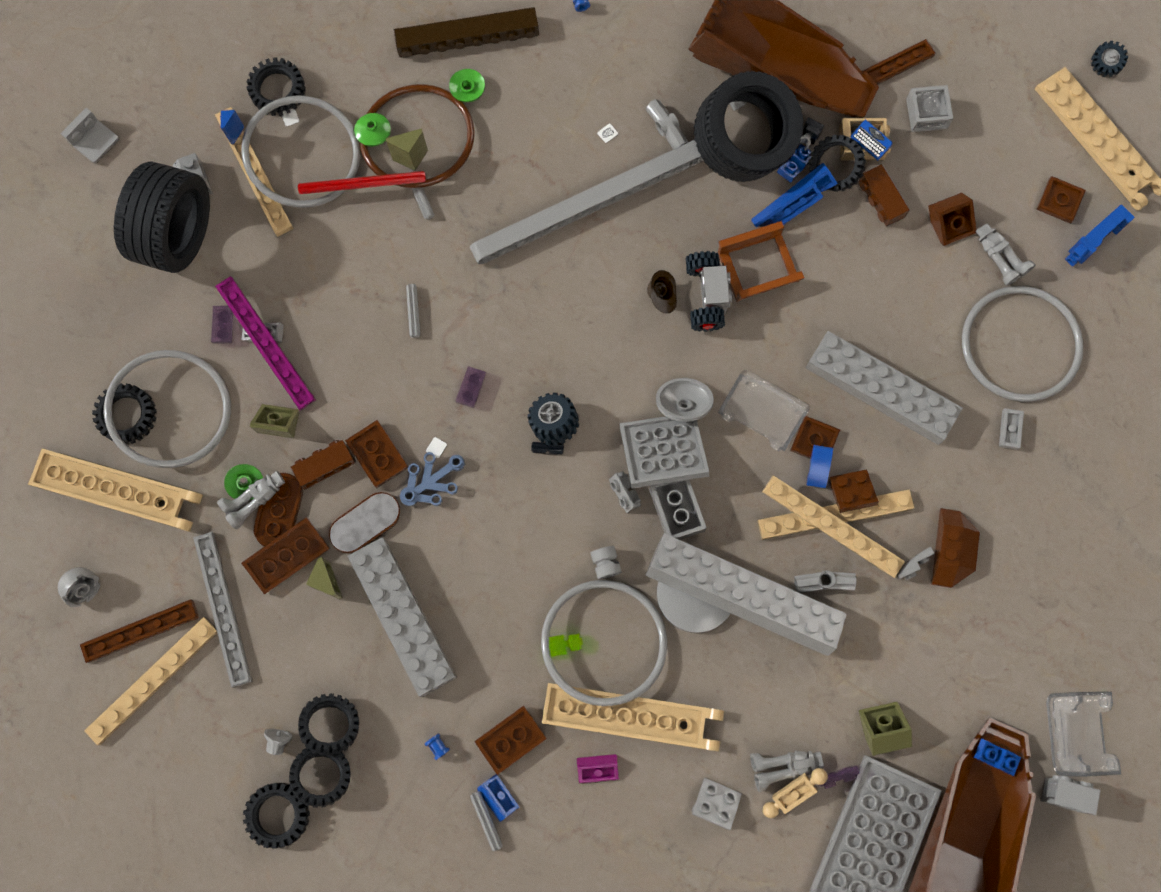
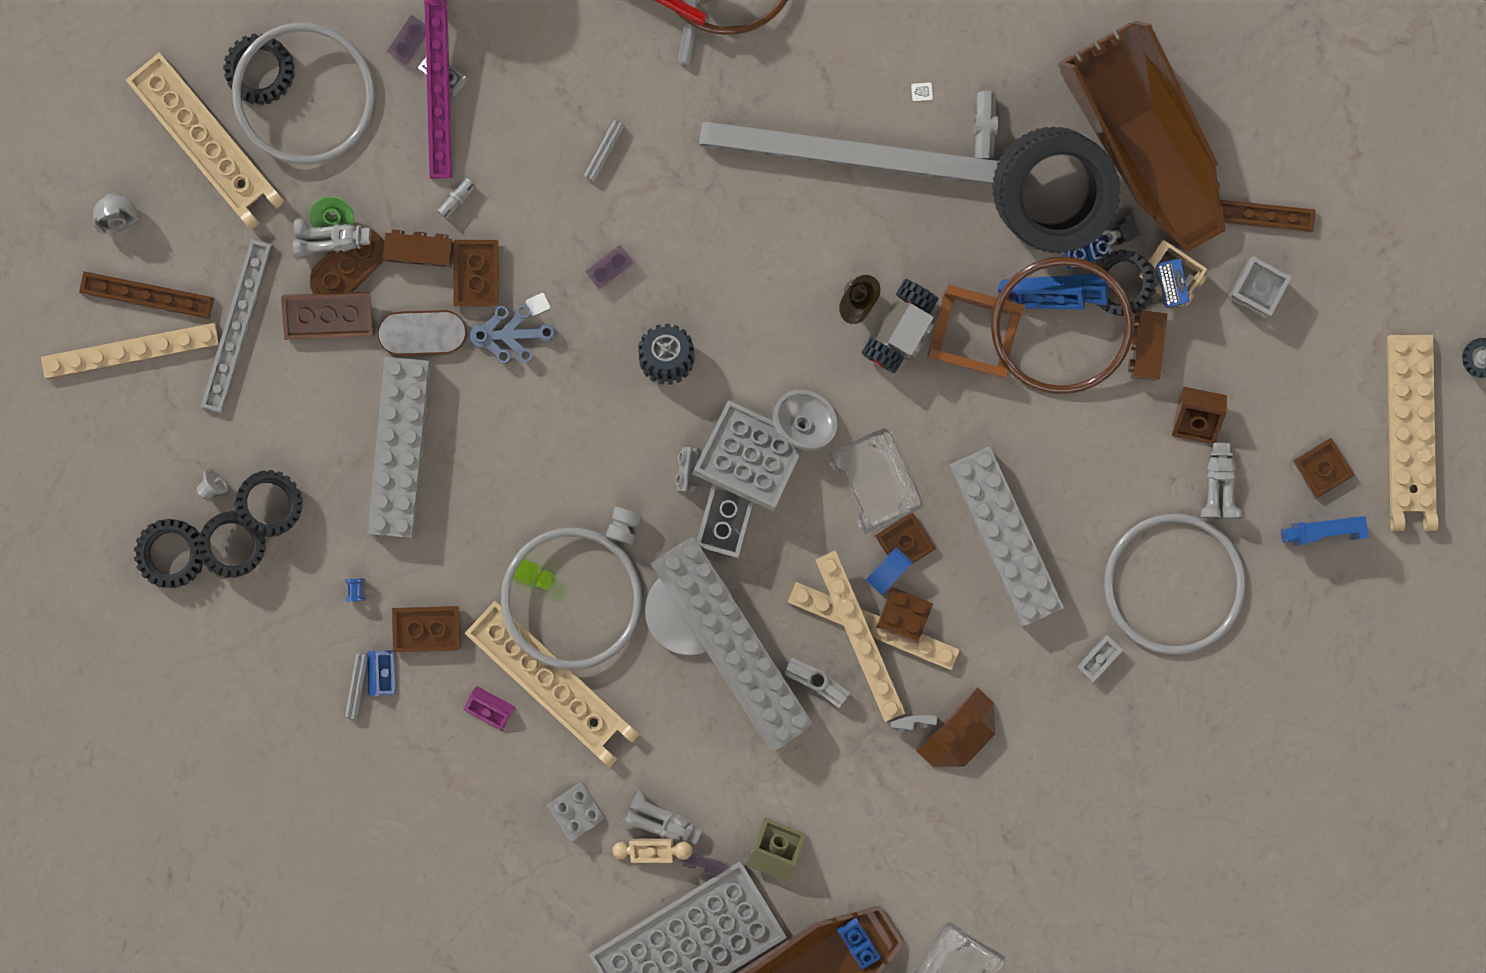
camera: 25 degrees right, 10 degrees up
olive slope [250,404,299,438] -> none
olive slope [306,557,343,599] -> none
black piece [531,442,564,454] -> none
none -> light grey pin [437,178,476,220]
none -> reddish brown piece [991,257,1134,394]

